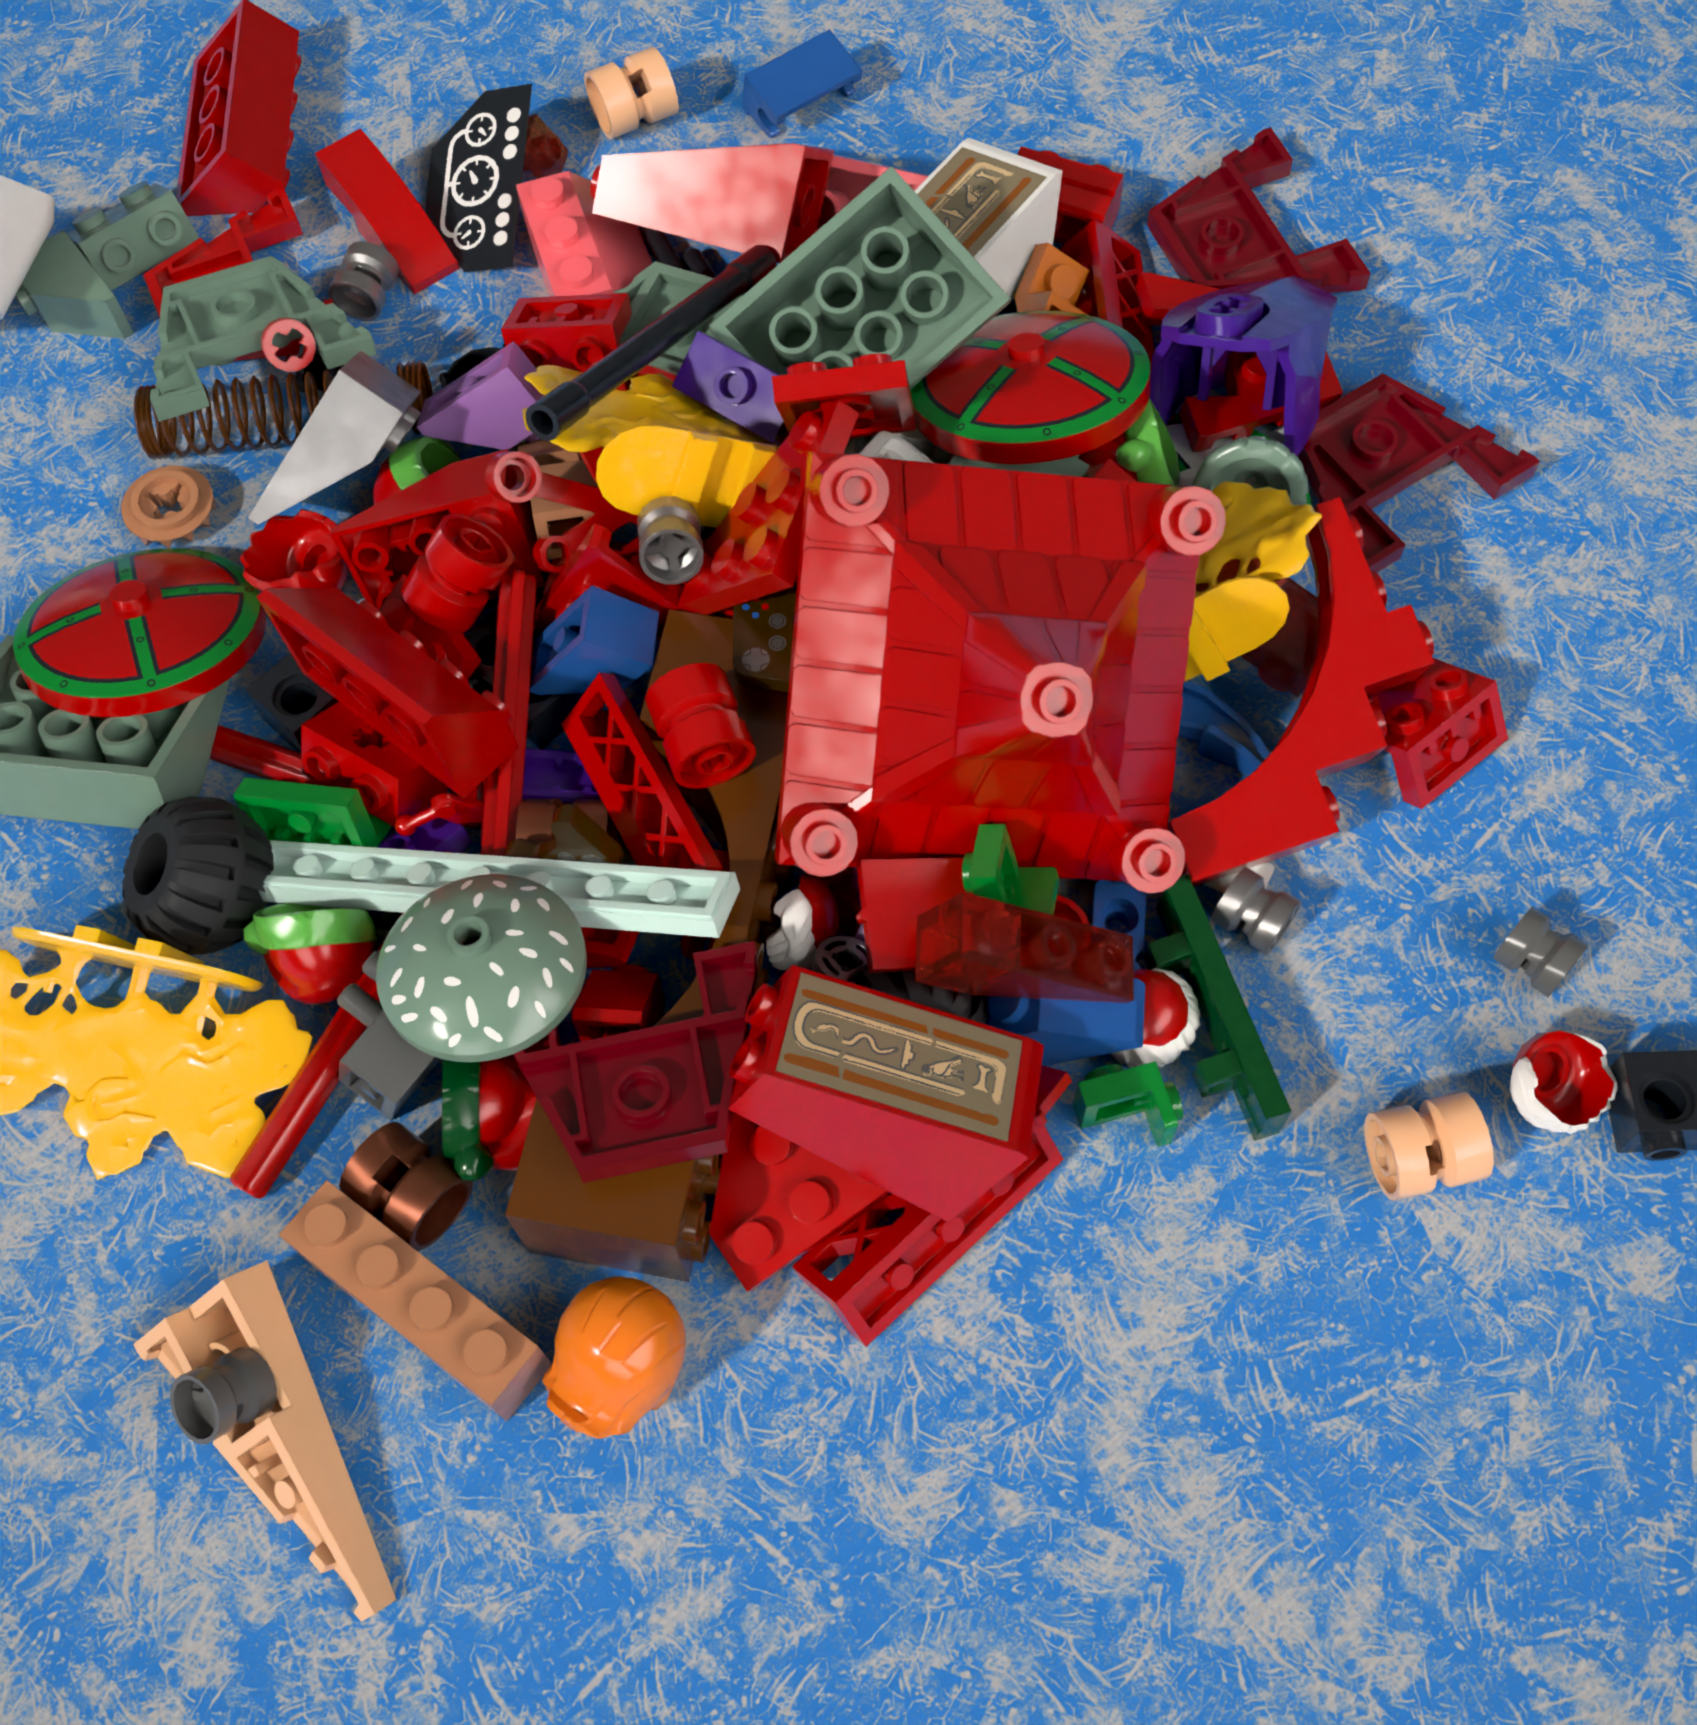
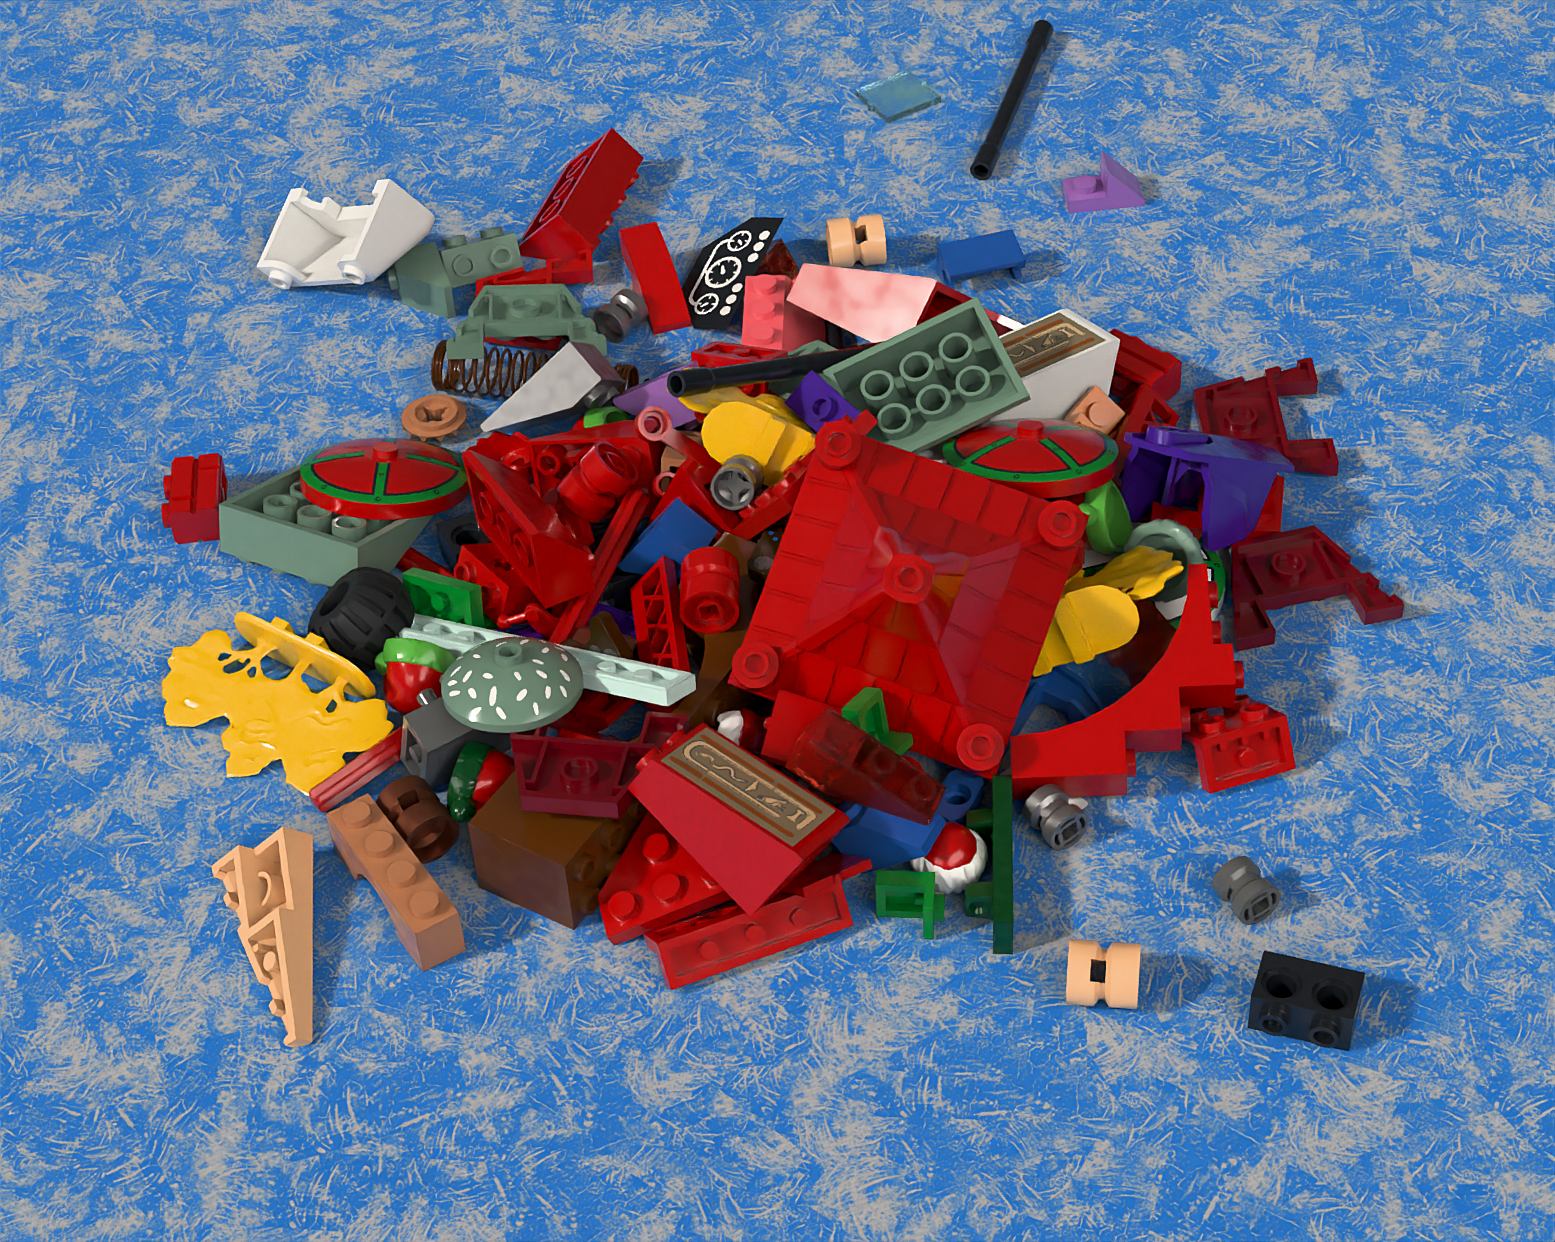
camera: 20 degrees right, 20 degrees down
dark grey wheel [170,1347,277,1444] -> none
bush [261,318,316,372] -> none
orange hair [542,1276,686,1439] -> none
red plate [772,353,916,438] -> none
red hair [1510,1030,1618,1134] -> none

